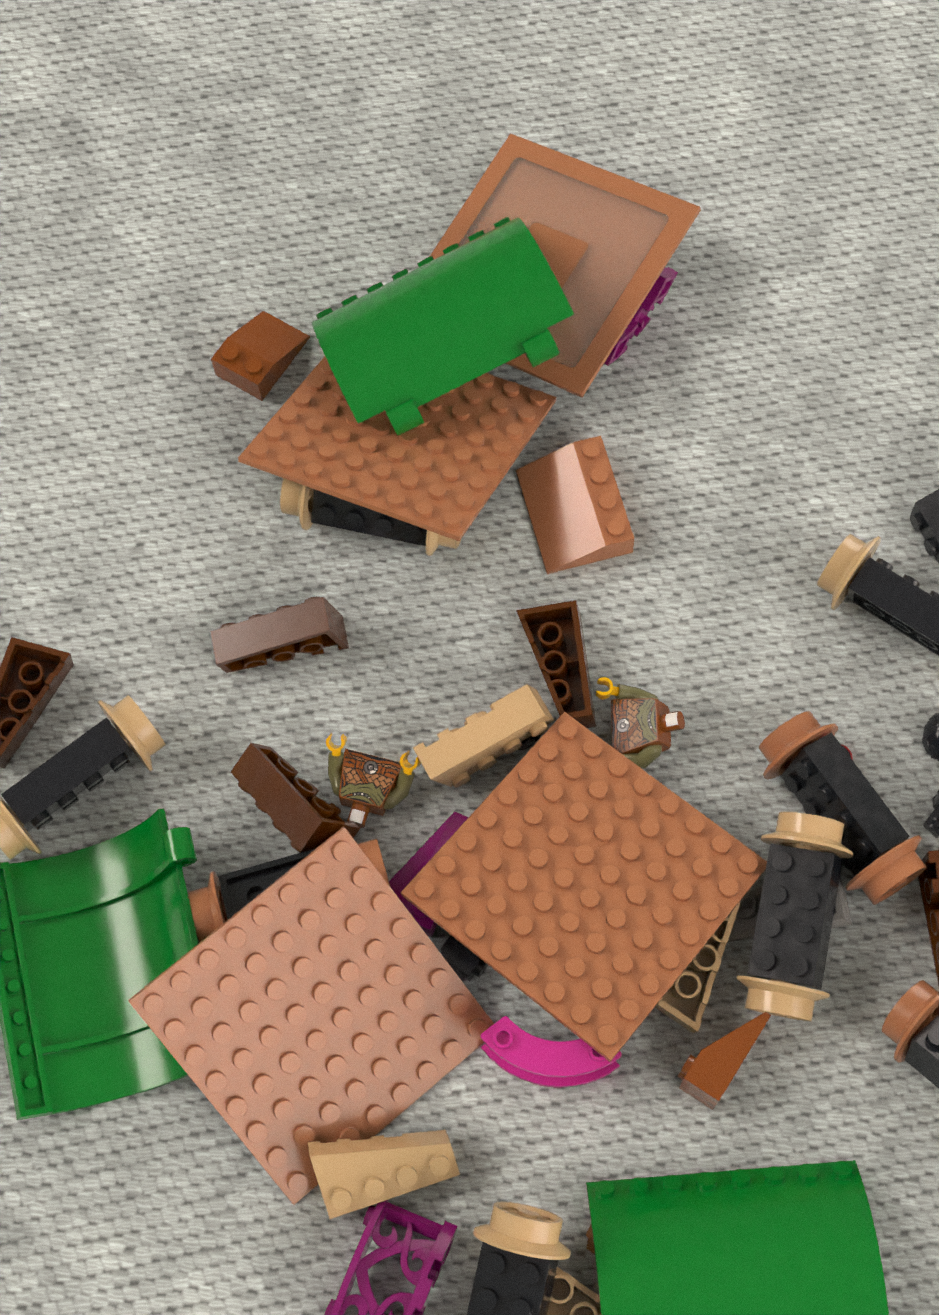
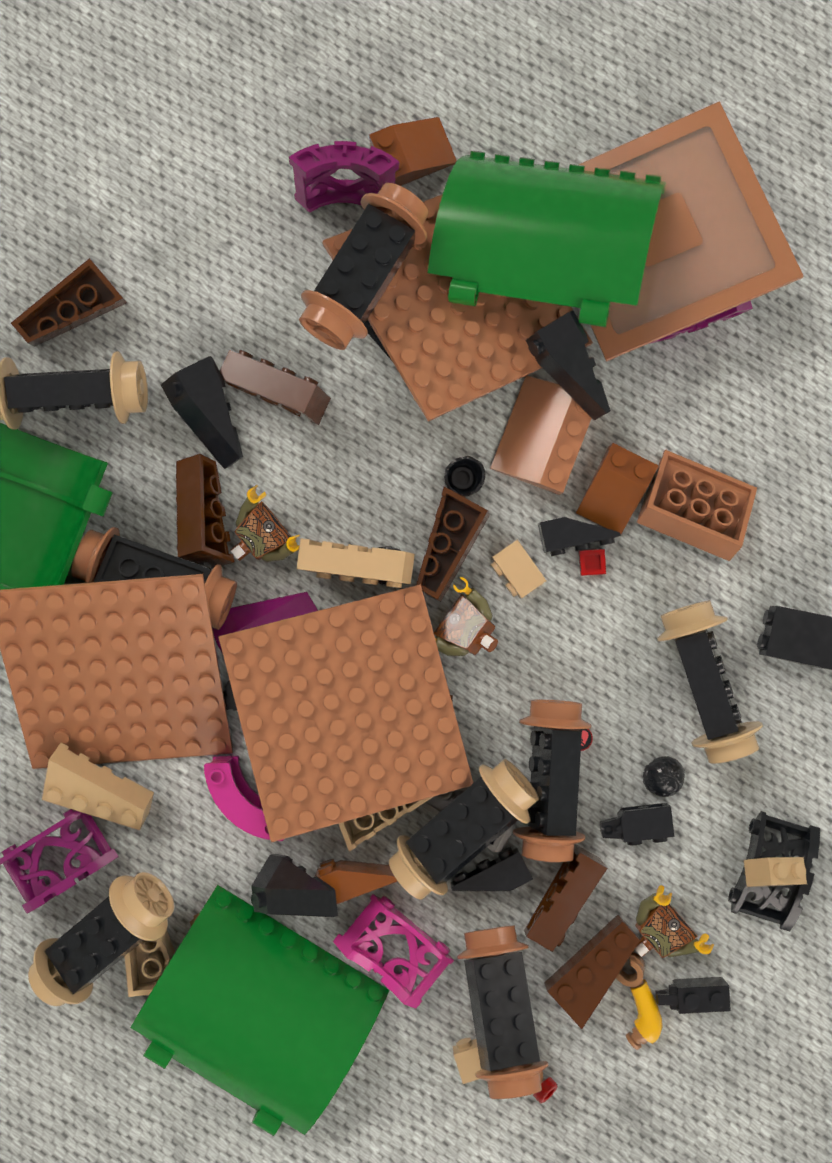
camera: 30 degrees right, 20 degrees up
none -> black wedge [161,356,243,469]
none -> black wedge [251,854,338,917]
none -> magenta fence [289,141,399,212]
none -> brick [299,183,429,350]
none -> dark pink fence [333,894,454,1009]
none -> black hair [444,456,485,497]
none -> black slope [450,847,533,891]
none -> tan piece [490,539,547,599]
none -> black wedge [526,310,611,420]
none -> black slope [538,517,621,557]
none -> dark orange slope [576,443,659,534]
none -> red tile [579,549,606,576]
none -> nougat slope [636,450,757,561]

